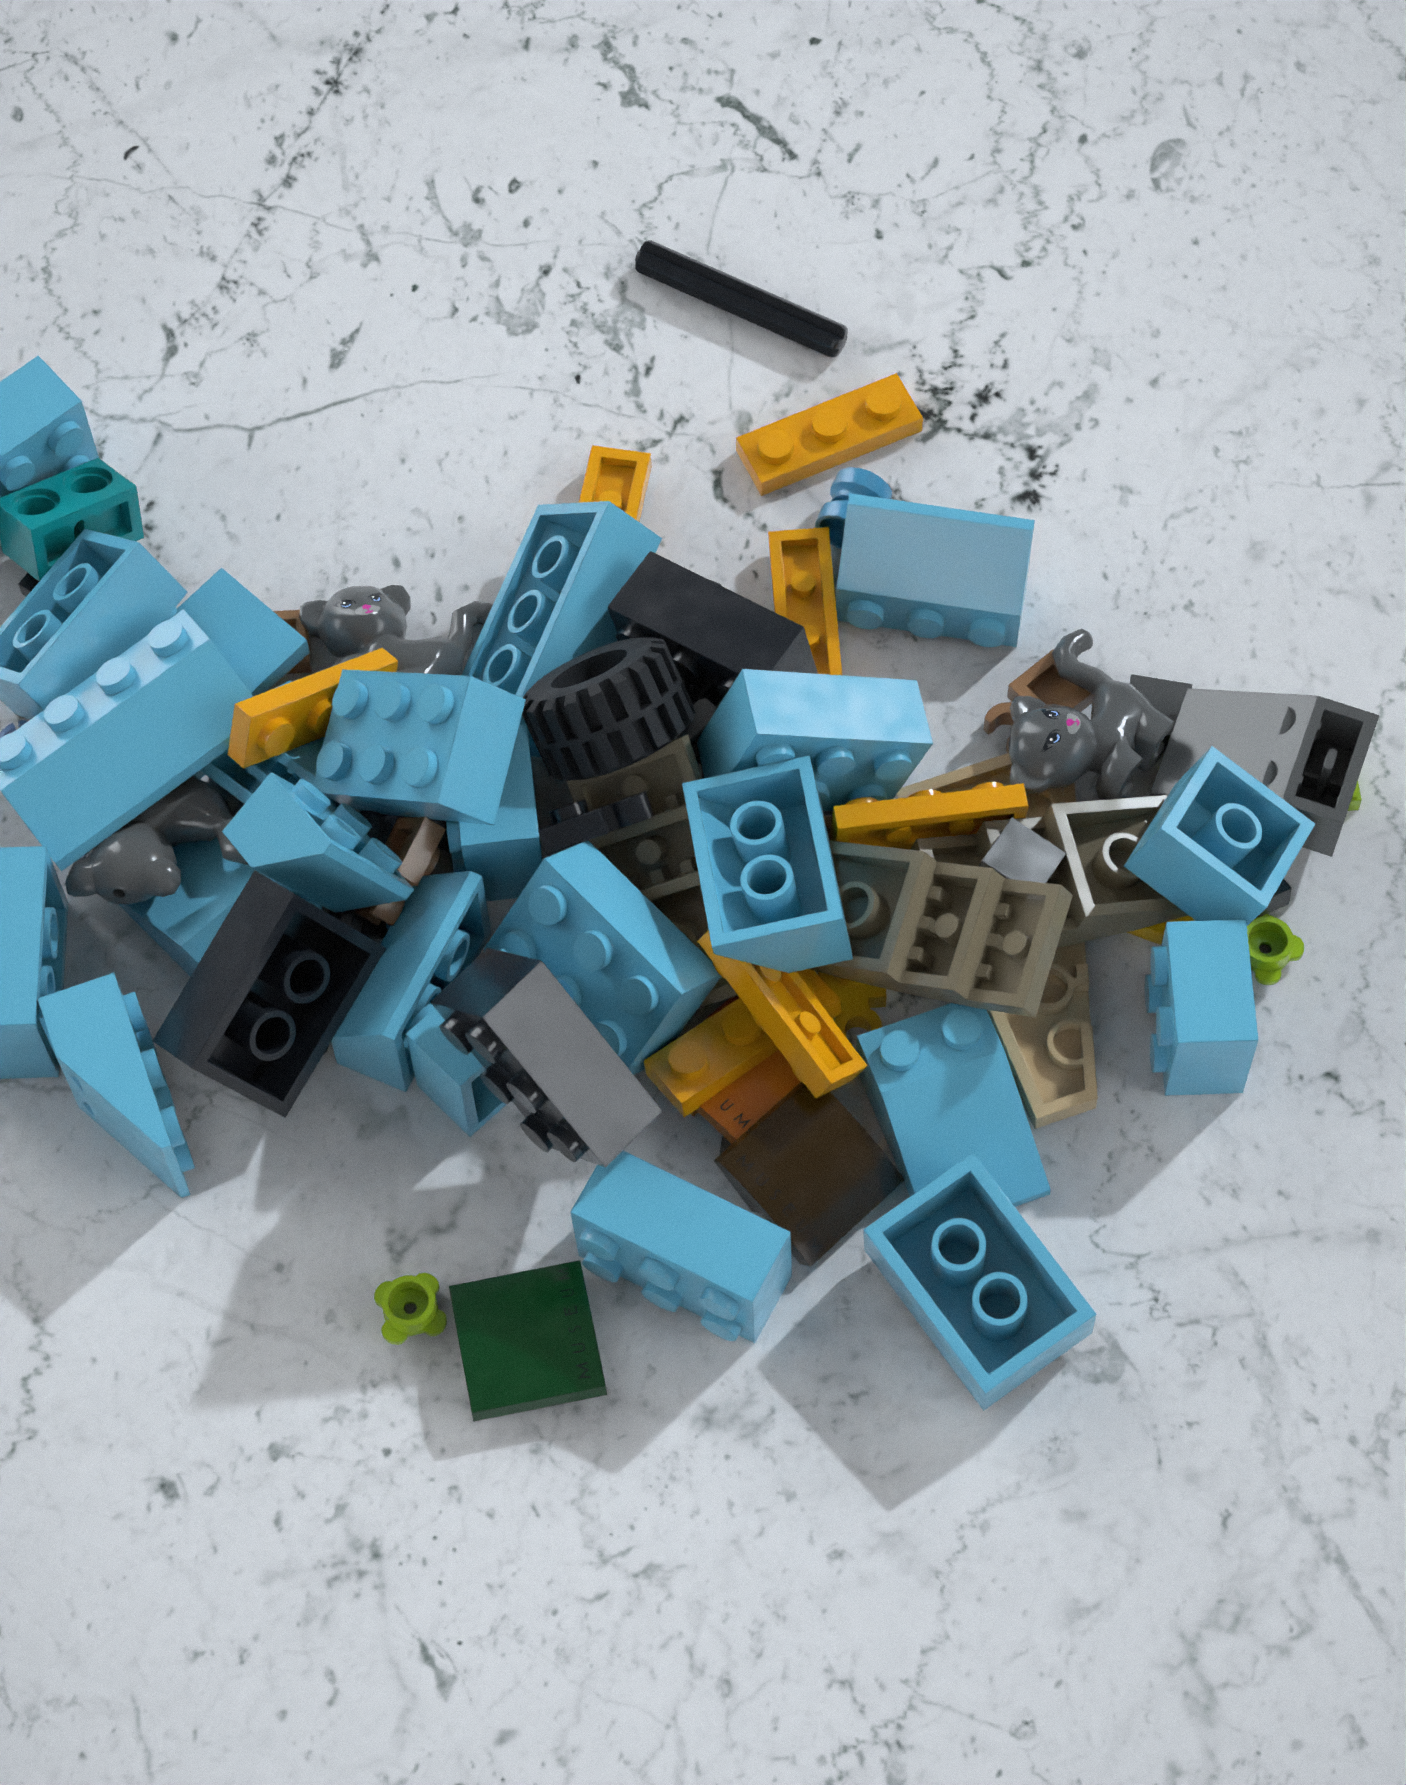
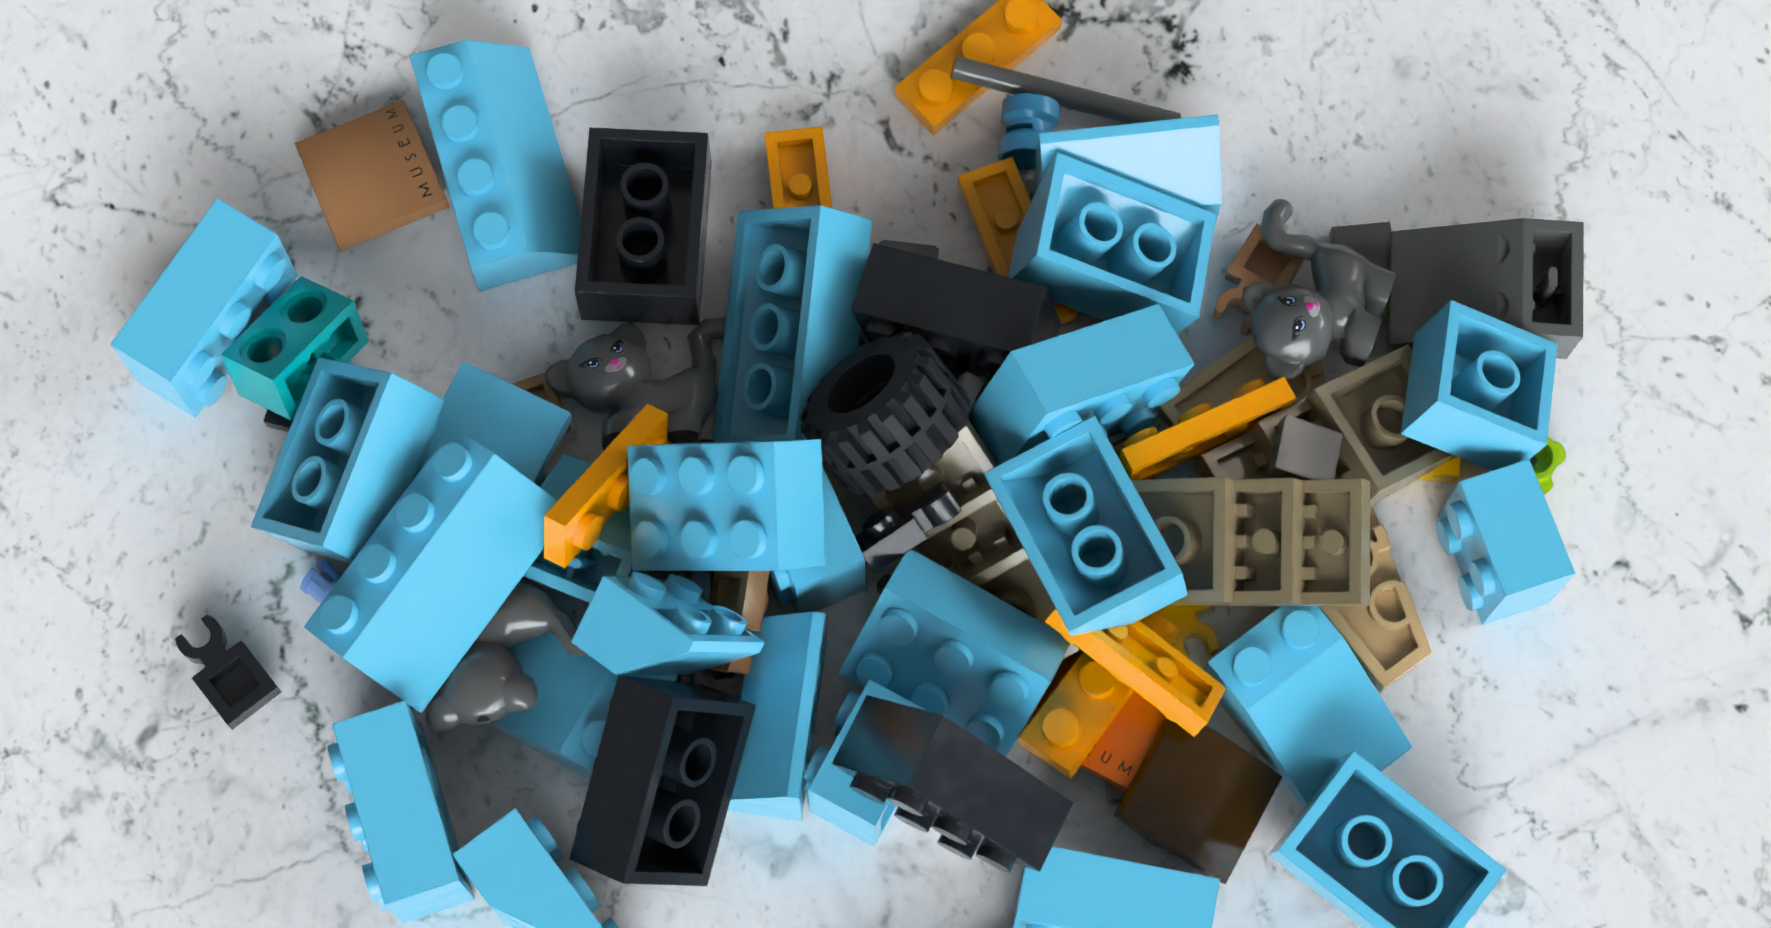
camera: 20 degrees left, 10 degrees up
none -> medium nougat slope [295,100,450,252]
none -> medium azure slope [409,39,581,292]
none -> black brick [575,127,712,325]
none -> dark grey bar [950,56,1181,124]
none -> medium azure slope [1008,152,1217,335]

